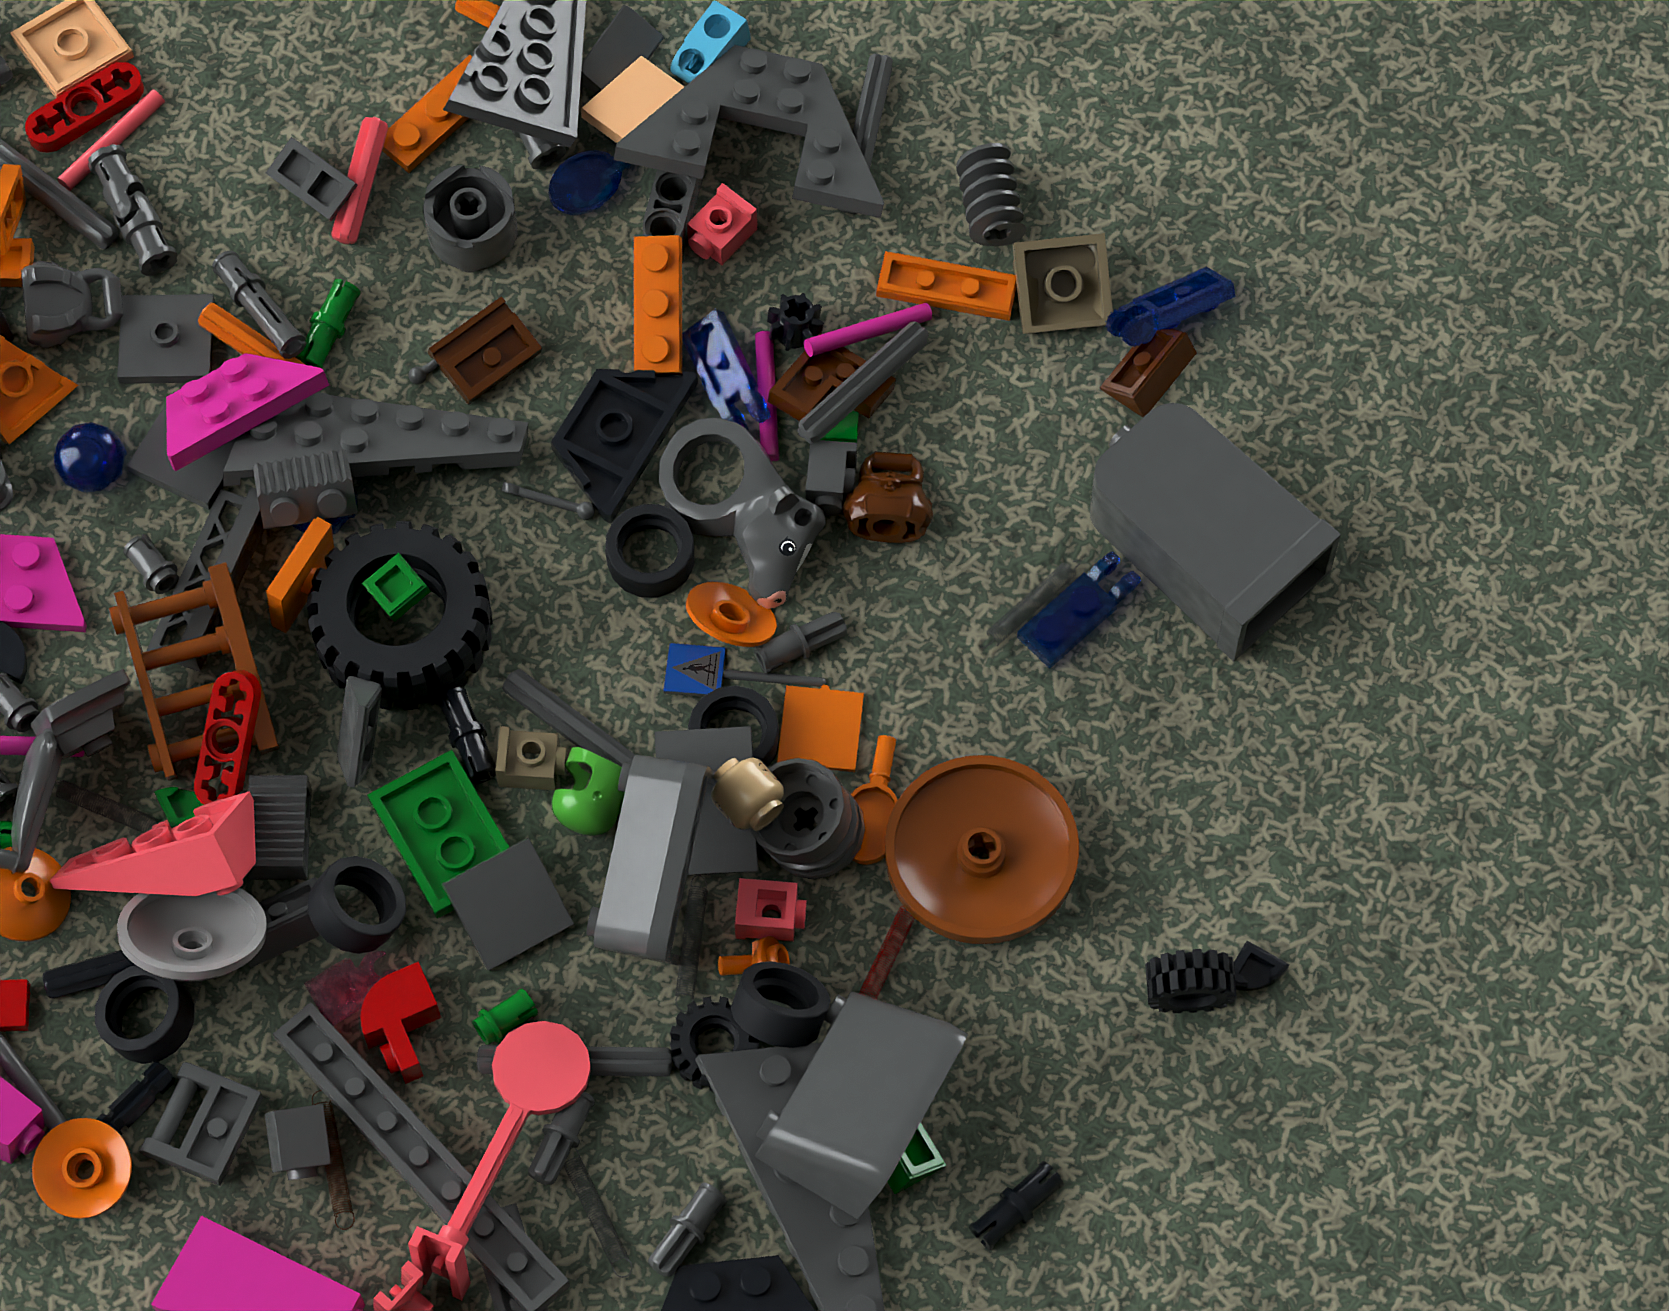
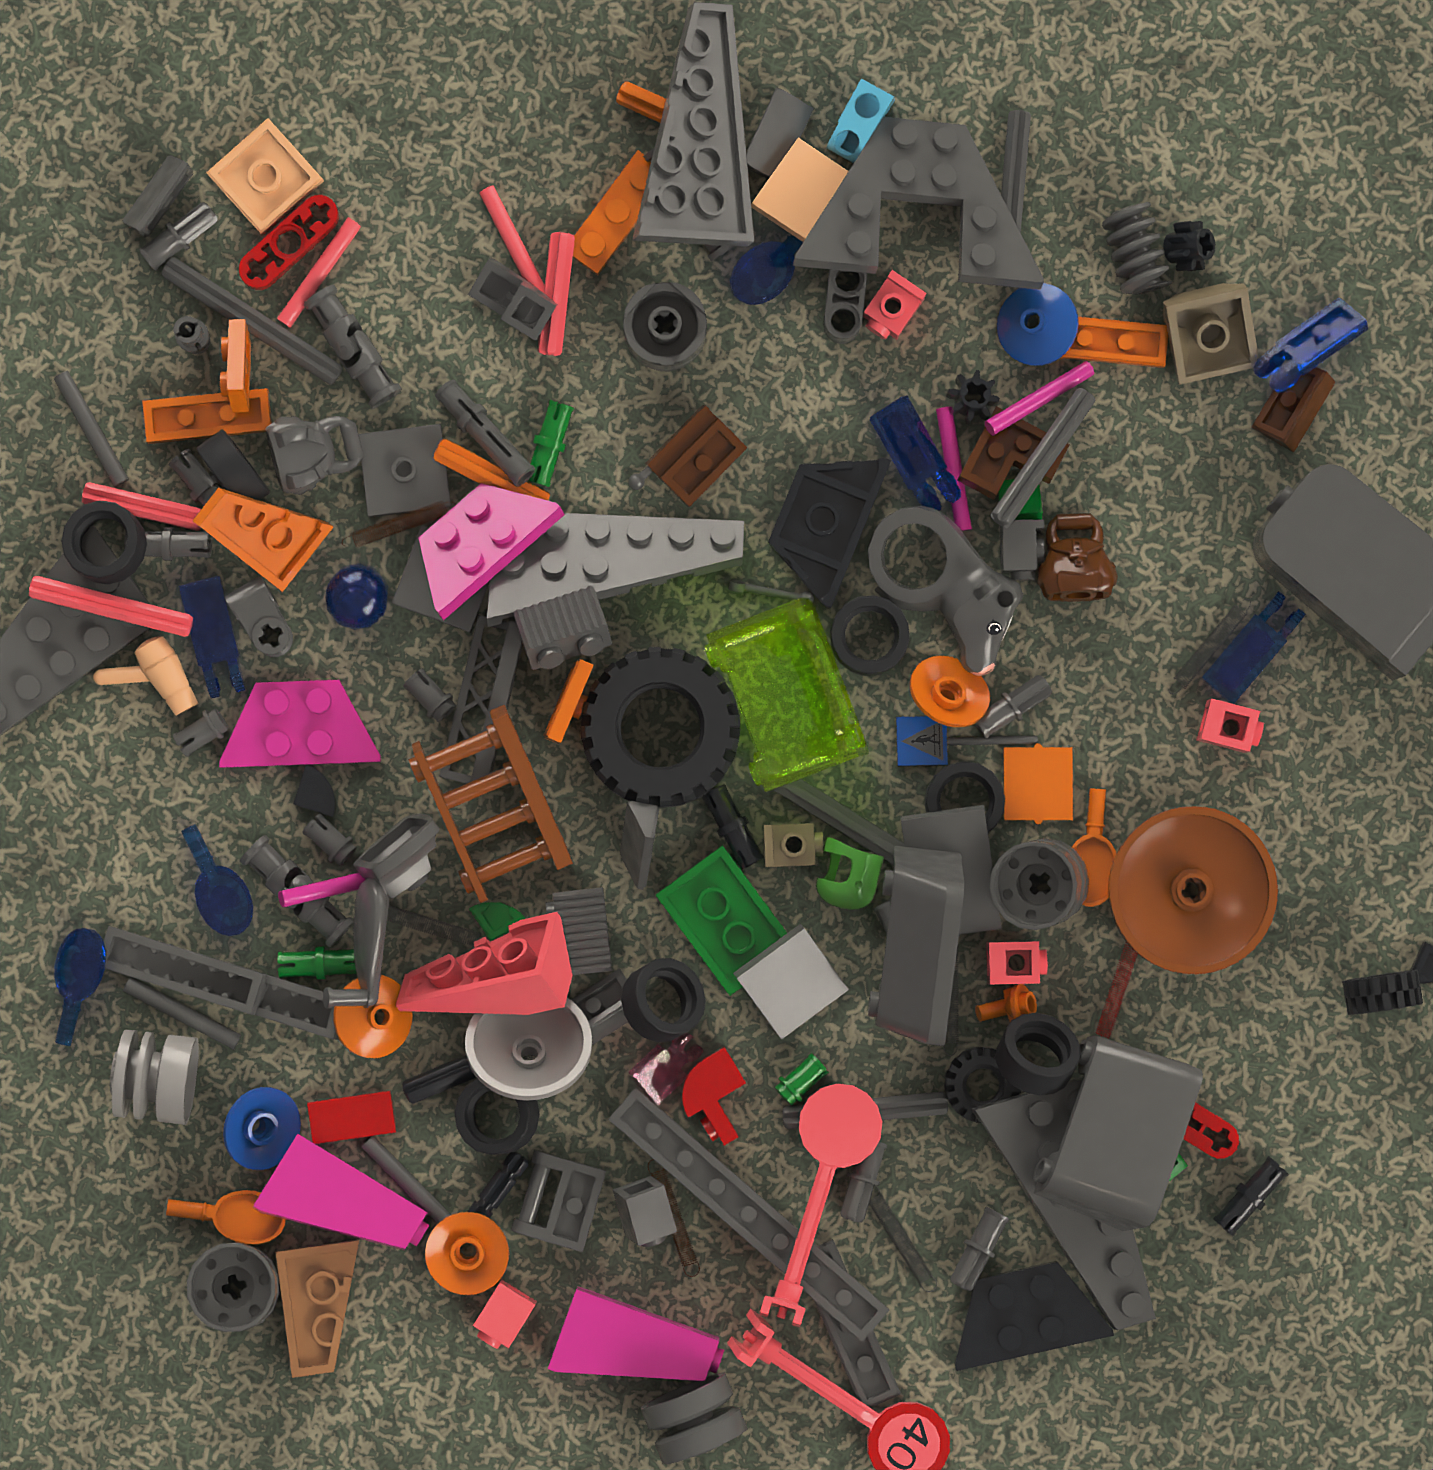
camera: 10 degrees left, 20 degrees up
red beam [194,670,261,805] -> none
green tile [362,553,431,622] -> none
orange plate [634,235,682,375] -> none
tan head [711,758,784,831] -> none
none -> reddish brown piece [341,501,456,548]
none -> coral brick [473,1280,537,1349]
none -> coral bar [479,186,545,293]
none -> clear neon green windscreen [704,598,869,792]
none -> blue dish [997,283,1079,366]
none -> black gear [1163,221,1216,271]
none -> red beam [1183,1102,1239,1159]
none -> coral brick [1196,698,1264,753]

